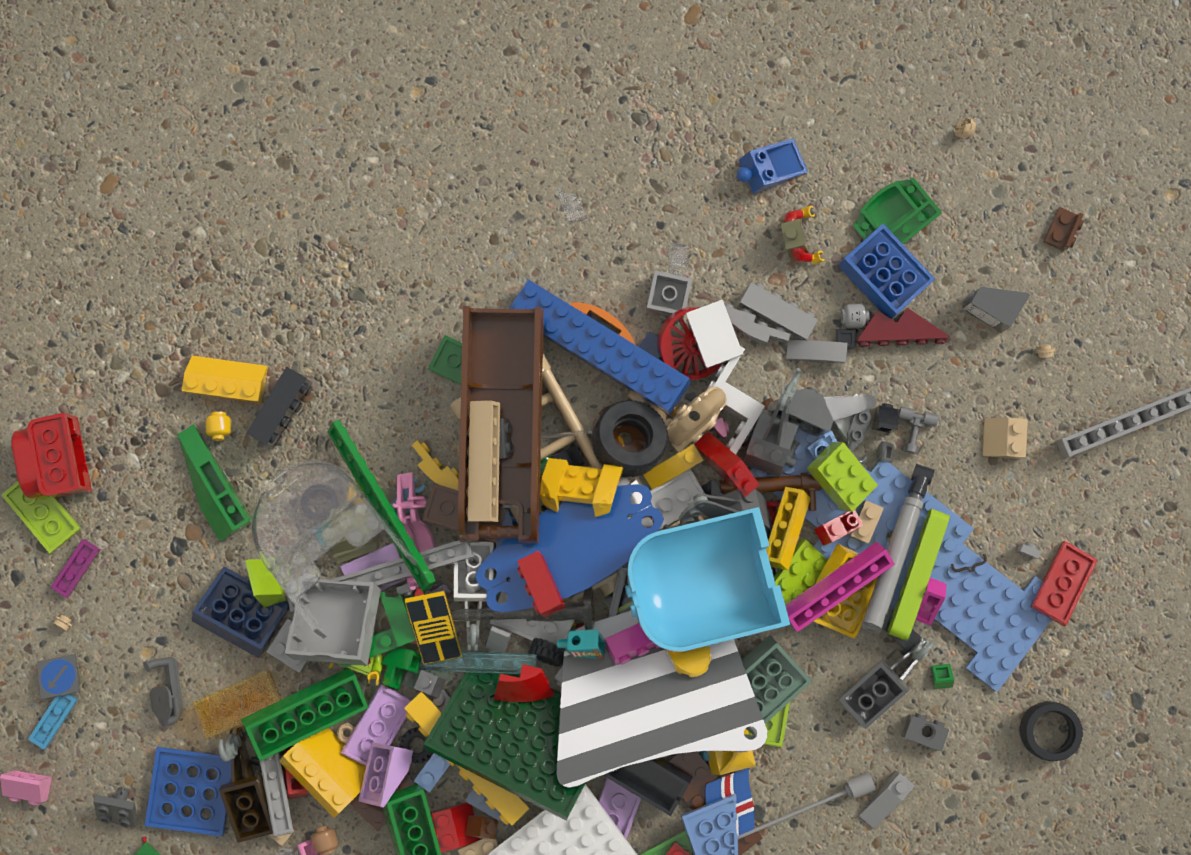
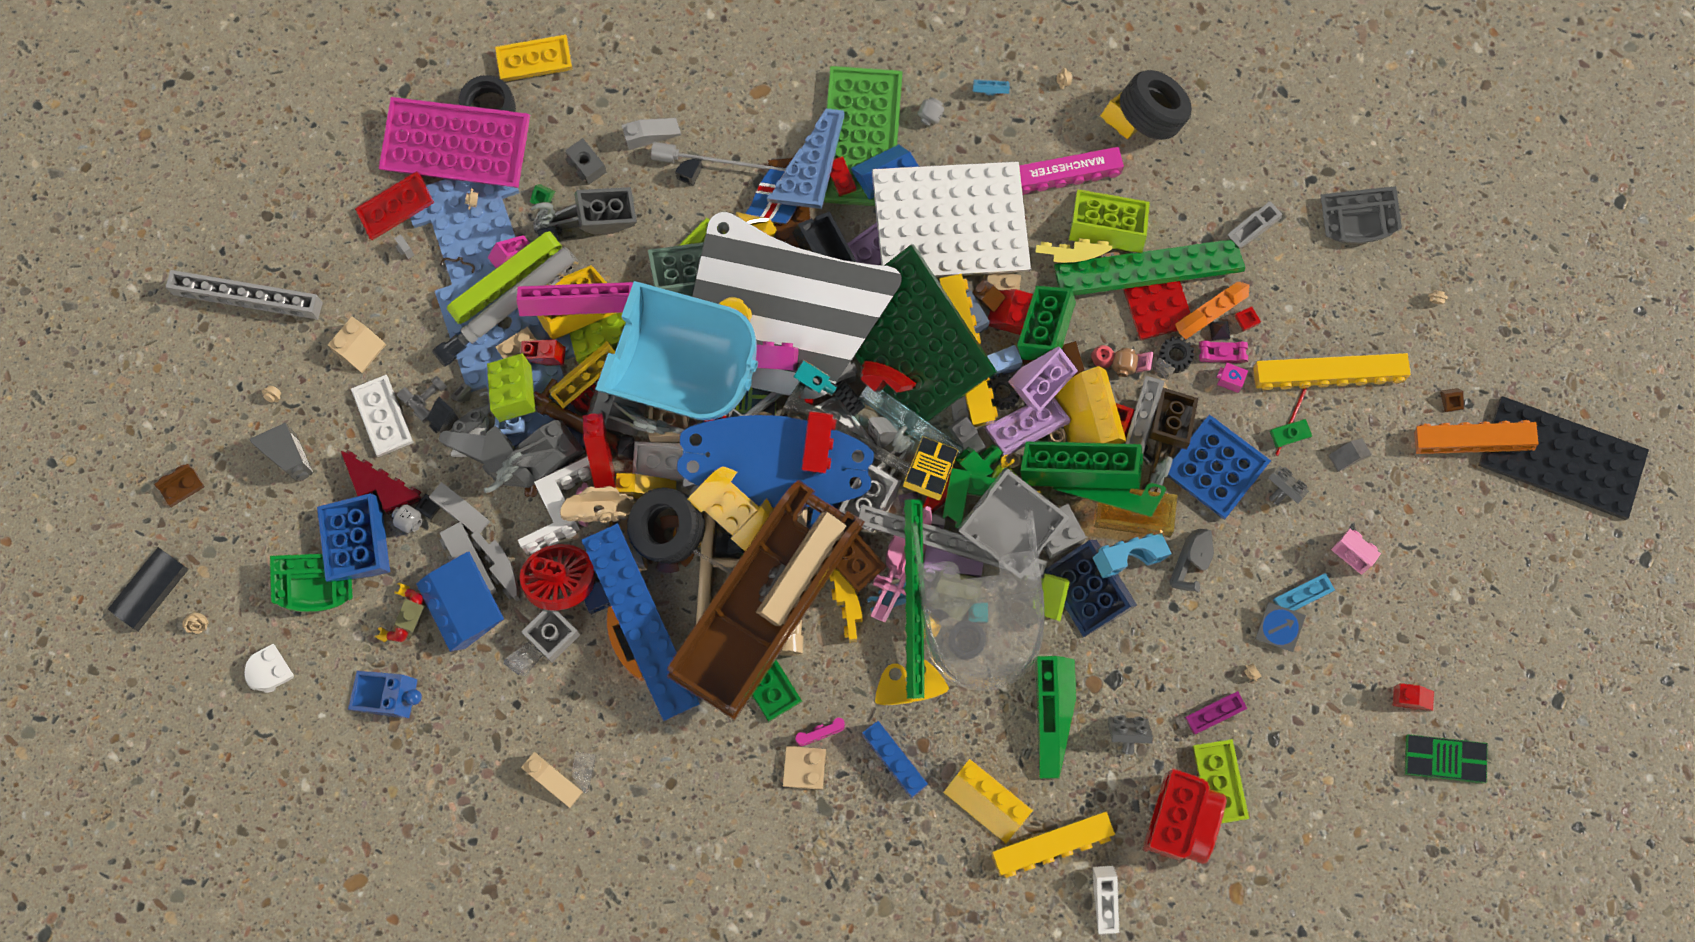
camera: 145 degrees left, 10 degrees down
yellow head [205,412,231,441] -> none
black brick [247,367,313,448] -> none
white tile [686,300,743,368] -> none
none -> black slope [108,547,189,632]
none -> white slope [244,644,294,693]
none -> white tile [351,375,414,457]
none -> dark pink plate [379,97,530,188]
none -> blue slope [416,552,504,651]
none -> tan plate [465,188,478,210]
none -> yellow plate [495,35,573,82]
none -> tan slope [521,752,583,808]
none -> black brick [675,159,703,186]
none -> tan plate [783,746,826,790]
none -> dark pink plate [796,718,845,747]
none -> blue brick [862,721,928,799]
none -> yellow piece [875,660,949,705]
none -> yellow brick [991,812,1115,879]
none -> tan plate [1006,453,1022,471]
none -> green piece [1053,483,1166,517]
none -> coral plate [1091,345,1115,368]
none -> dark azure arch [1093,533,1172,578]
none -> white slope [1093,866,1119,934]
none -> dark grey plate [1108,715,1153,755]

